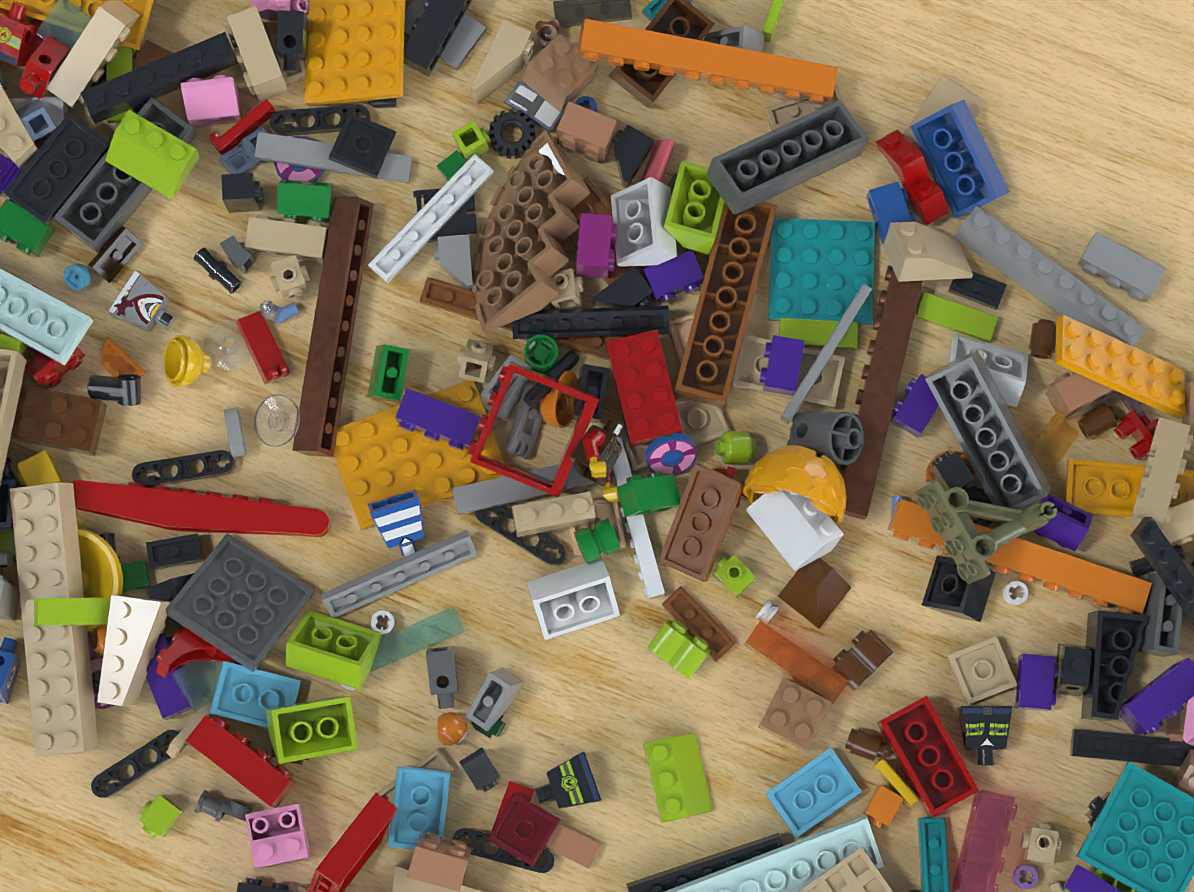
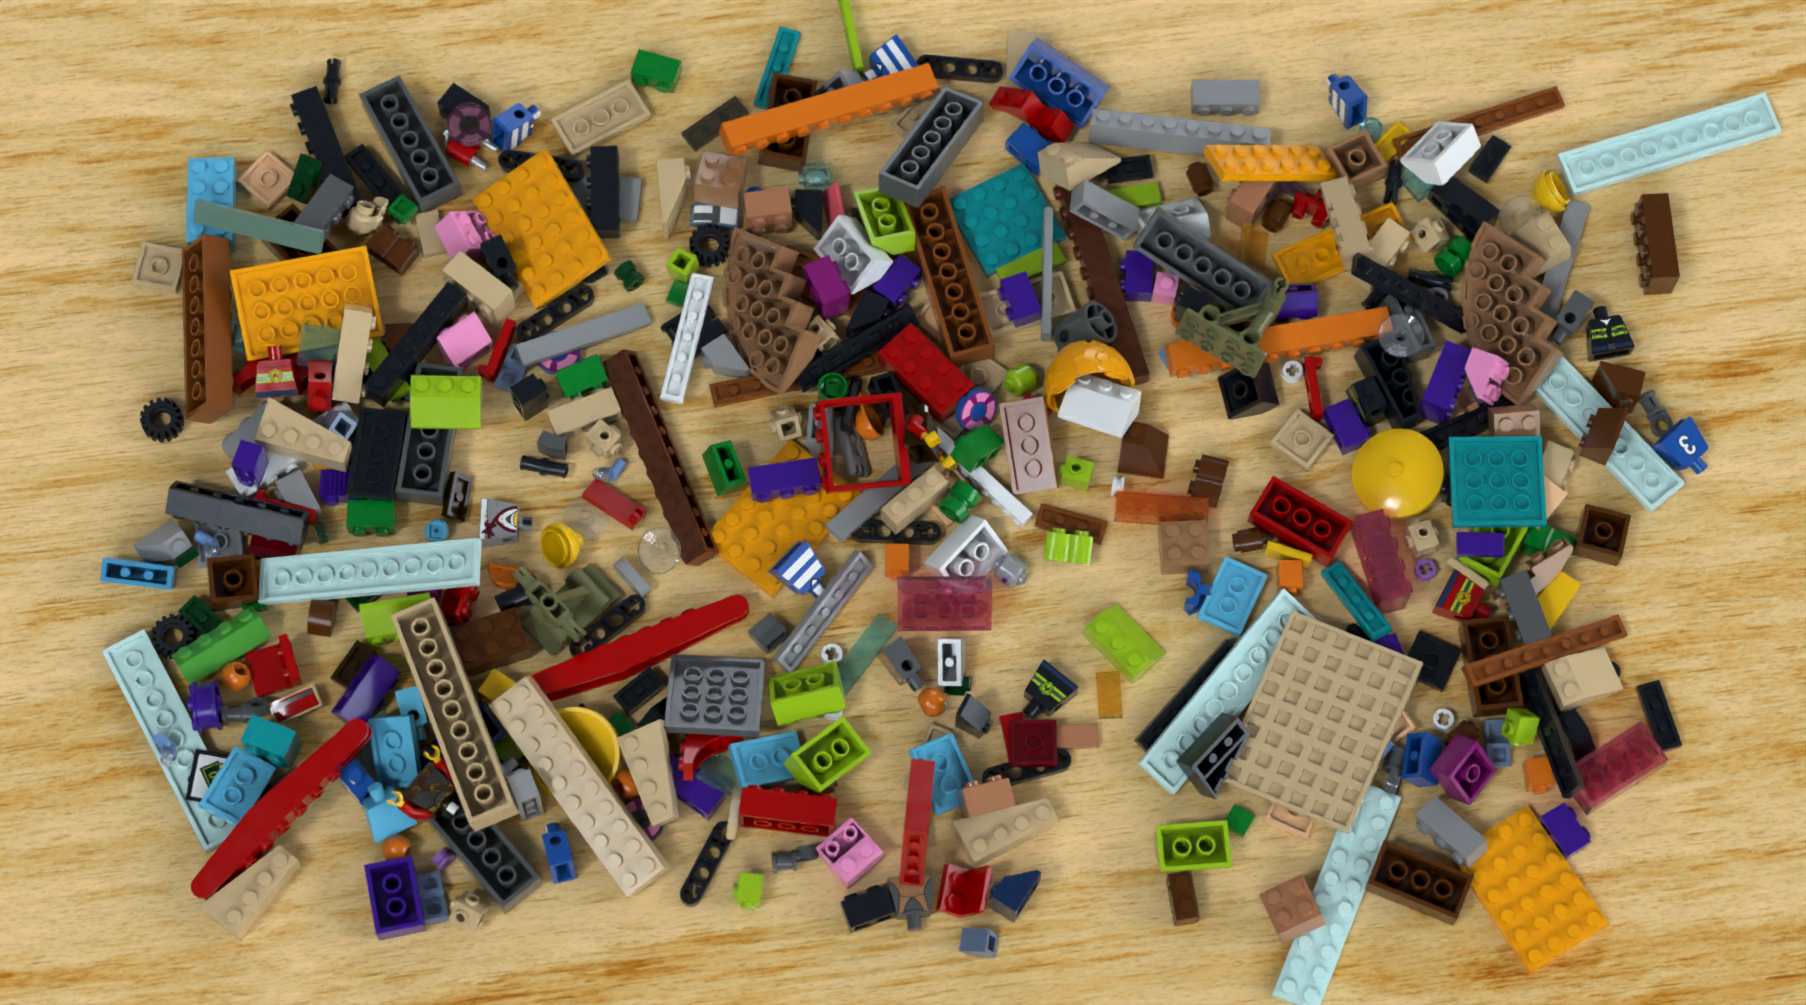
camera: 30 degrees left, 10 degrees down
lime tile [34,597,111,626] -> none
black tile [328,112,396,179] -> none
dark orange plate [535,18,562,46] -> none
torso [957,706,1012,766] -> none
none -> olive plate [512,563,621,656]
none -> dark green wheel [614,260,645,292]
none -> dark grey piece [748,613,789,654]
none -> clear light blue head [798,162,831,192]
none -> torso [863,34,919,81]
none -> orange brick [885,544,909,581]
none -> clear pink brick [897,576,992,631]
none -> black beam [917,54,1003,84]
none -> light grey head [992,554,1028,588]
none -> light grey brick [1069,180,1139,240]
none -> clear yellow tile [1096,671,1123,719]
none -> bright pink brick [1152,272,1179,306]
none -> blue piece [1184,571,1212,616]
none -> red hinge [1302,356,1323,422]
none -> yellow dish [1351,428,1445,520]
none -> clear dish [1378,314,1424,357]

